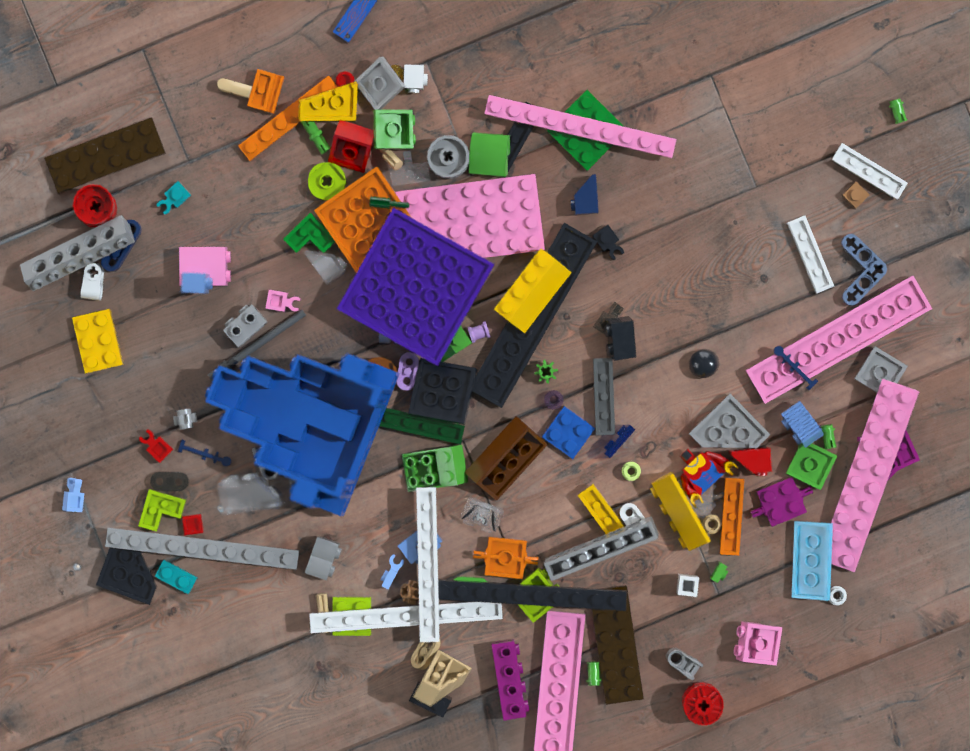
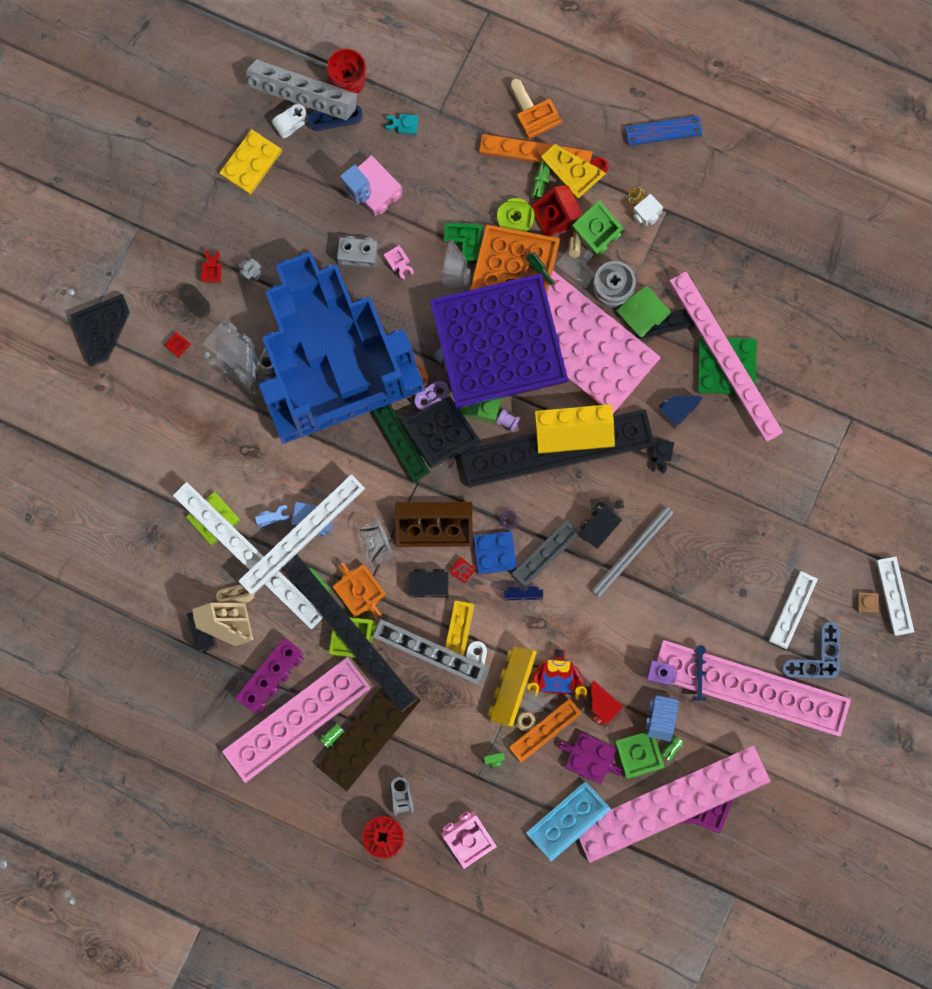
camera: 55 degrees right, 10 degrees down
dark brown plate [45,117,166,194] -> none
light blue plate [62,478,84,512] -> none
light grey plate [105,527,299,570] -> none
lime plate [138,489,186,532] -> none
teal plate [155,559,198,594] -> none
dark blue piece [178,439,232,467] -> none
dark grey bar [208,310,306,380] -> none
light grey brick [305,536,342,580] -> none
tan axle [316,593,329,633] -> none
light grey plate [354,57,406,110] -> none
medium nougat gear [400,580,419,605] -> none
bright green slope [402,445,468,492] -> none
bright green gear [534,360,558,384] -> none
yellowish green plate [622,462,641,481] -> none
white brick [676,574,699,597] -> none
black hair [689,349,719,379] -> none
light grey plate [689,394,770,448] -> none
white plate [829,586,847,605] -> none
light grey plate [854,346,908,393] -> none
none -> black brick [409,569,449,598]
none -> red tile [449,557,476,584]
none -> light grey axle [592,507,673,597]
none -> medium lavender brick [646,661,677,687]

